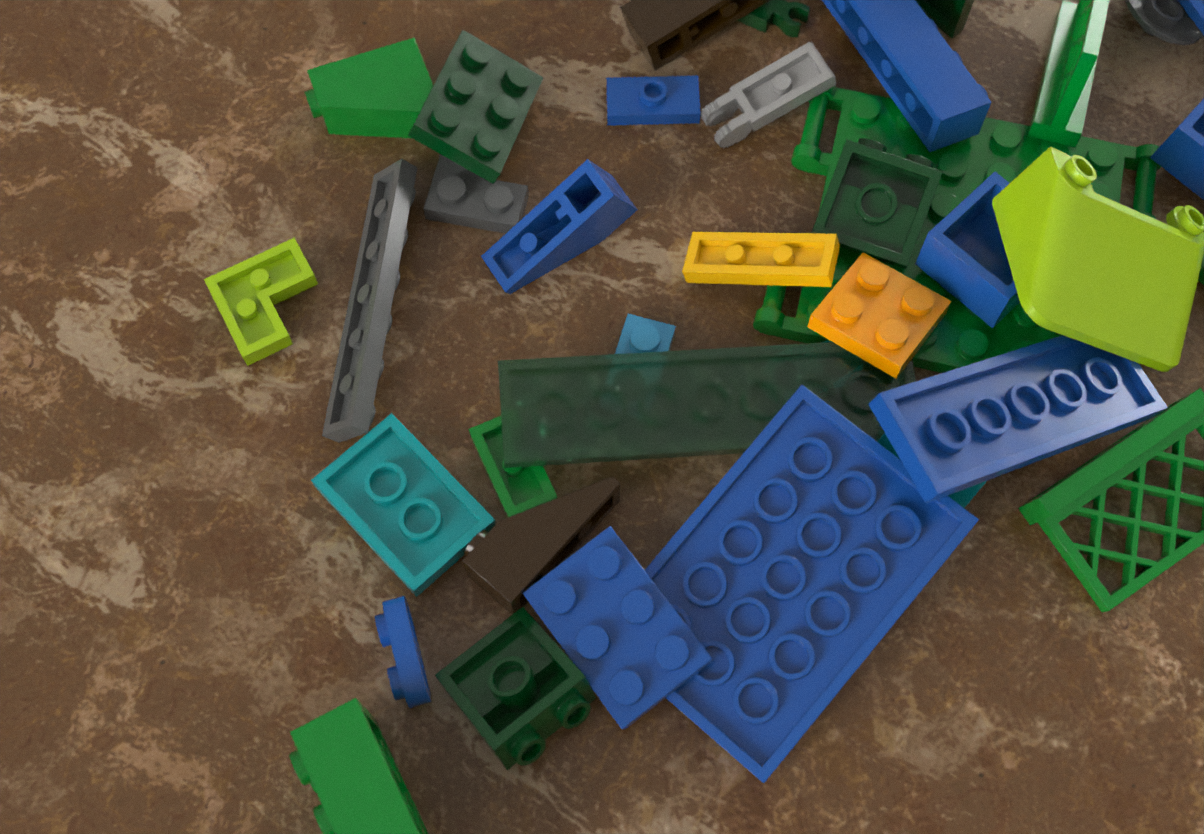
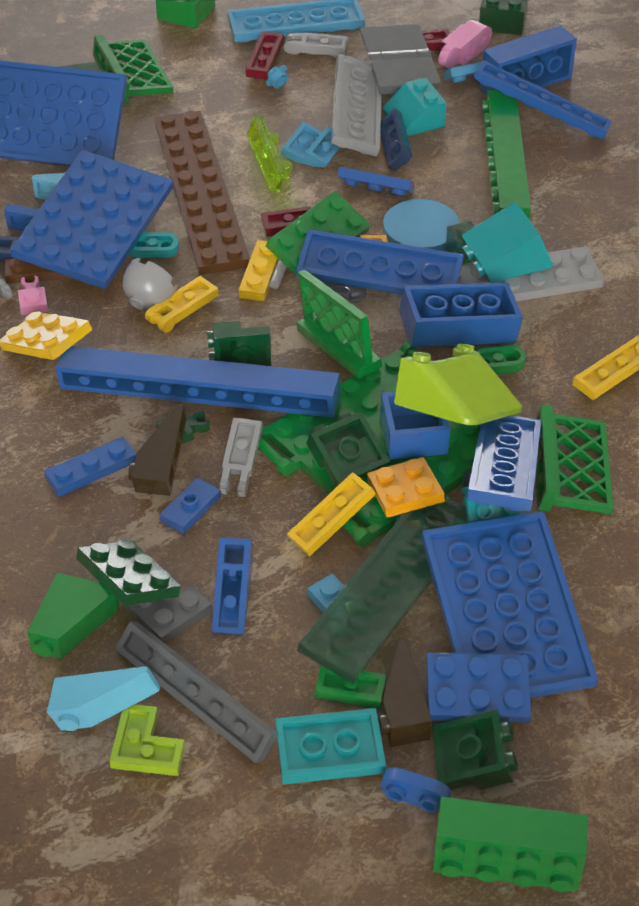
camera: 55 degrees left, 20 degrees down
none -> medium azure slope [47,666,160,731]

